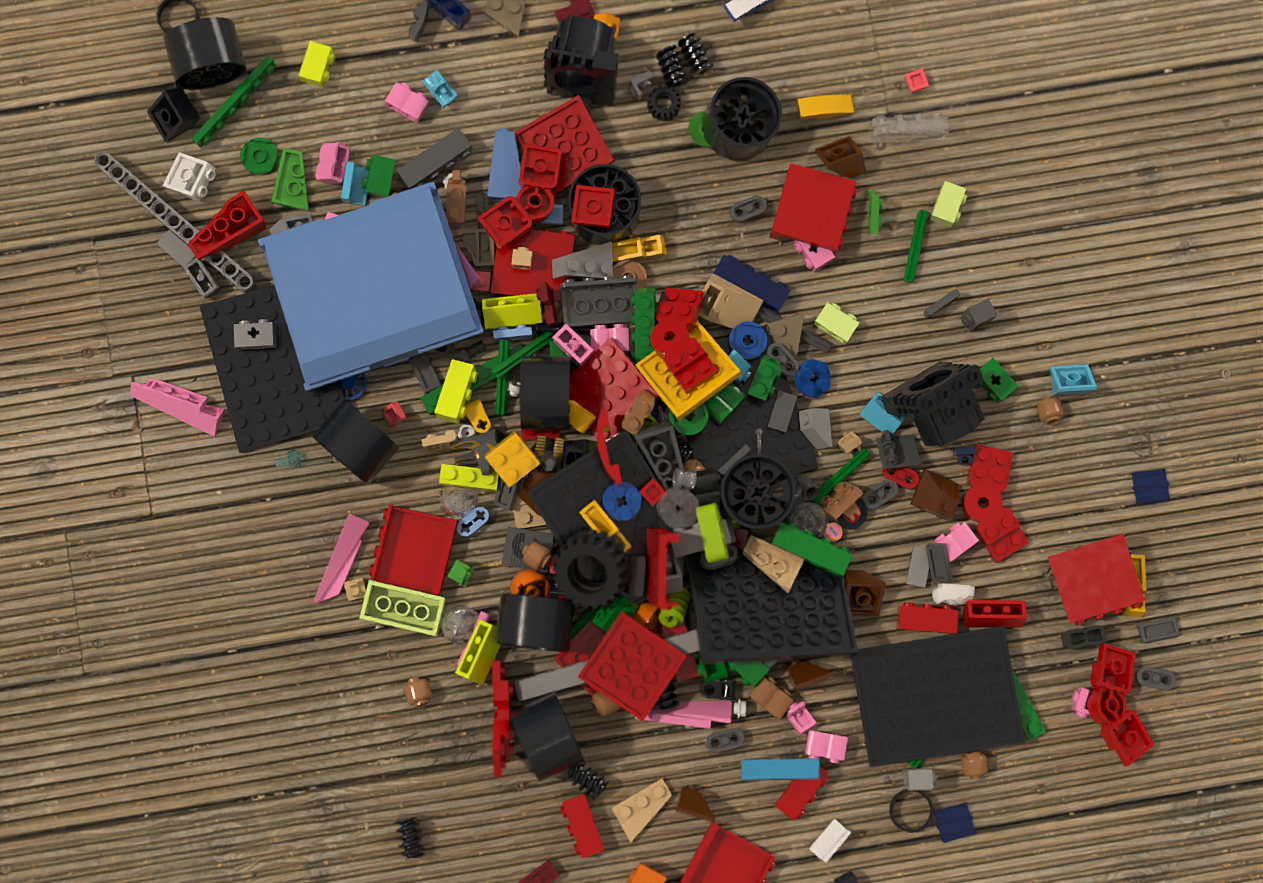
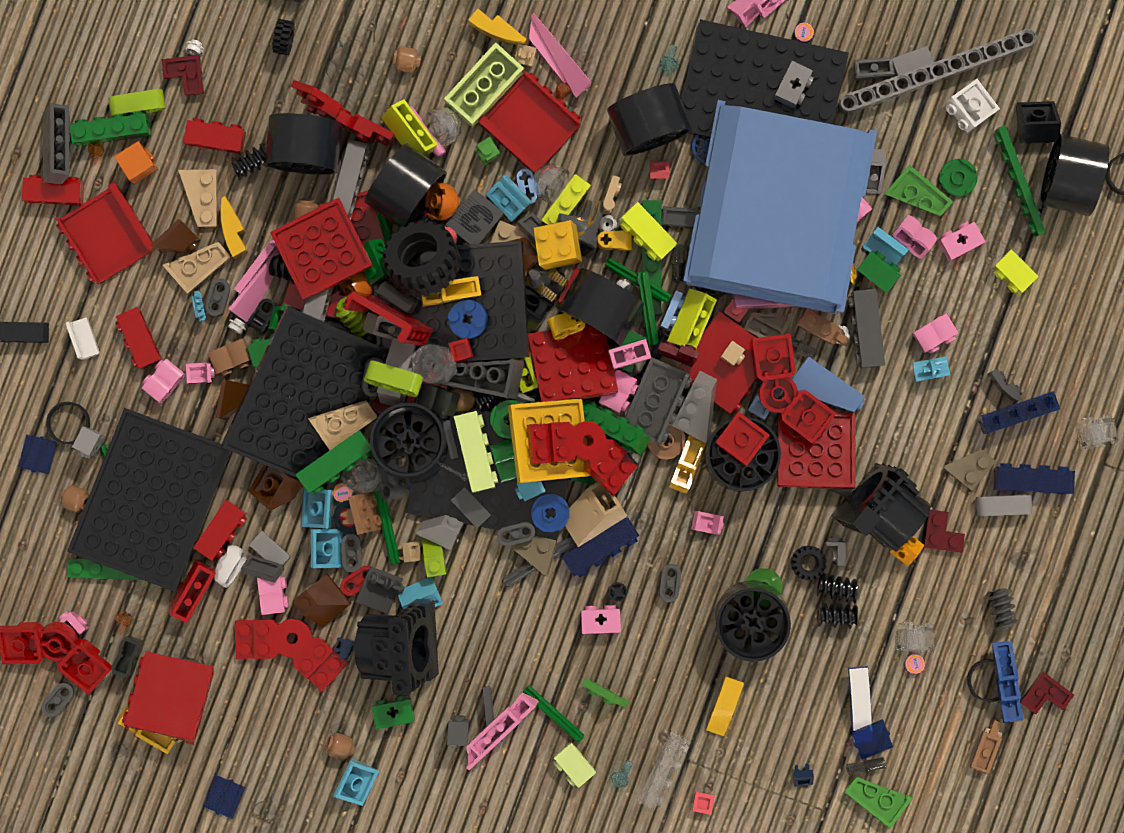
camera: 125 degrees right, 5 degrees up
red wedge [188,191,267,260] -> none
medium nougat head [522,541,552,571] -> none
red slope [597,408,622,488] -> none
medium nougat brick [622,389,655,434] -> none
clear wheel [672,468,696,489] -> none
dark azure tile [741,759,820,781] -> none
green brick [748,354,782,401] -> none
red panel [769,163,857,256] -> none
blue plate [795,359,831,398] -> none
yellowish green brick [813,302,859,345] -> none
reddish brown slope [815,136,866,178] -> none
dark grey tile [1137,616,1180,643] -> none
none -> clear orange hinge [115,611,132,627]
none -> tan wing [163,242,231,294]
none -> medium azure gear [192,291,206,322]
none -> yellow slope [221,196,248,259]
none -> black tyre [272,19,295,55]
none -> medium azure slope [301,489,333,529]
none -> medium azure slope [311,529,343,568]
none -> lime slope [422,539,447,577]
none -> yellowish green brick [454,411,498,493]
none -> bright pink wedge [467,692,538,770]
none -> yellow slope [468,9,527,45]
none -> medium azure plate [486,174,532,222]
none -> clear orange hinge [556,83,572,99]
none -> black wheel [608,582,627,602]
none -> clear light blue plate [611,760,633,787]
none -> bright pink bracket [691,511,724,535]
none -> dark blue tile [793,764,814,787]
none -> bright pink tile [794,23,814,43]
none -> bright pink brick [938,221,985,262]

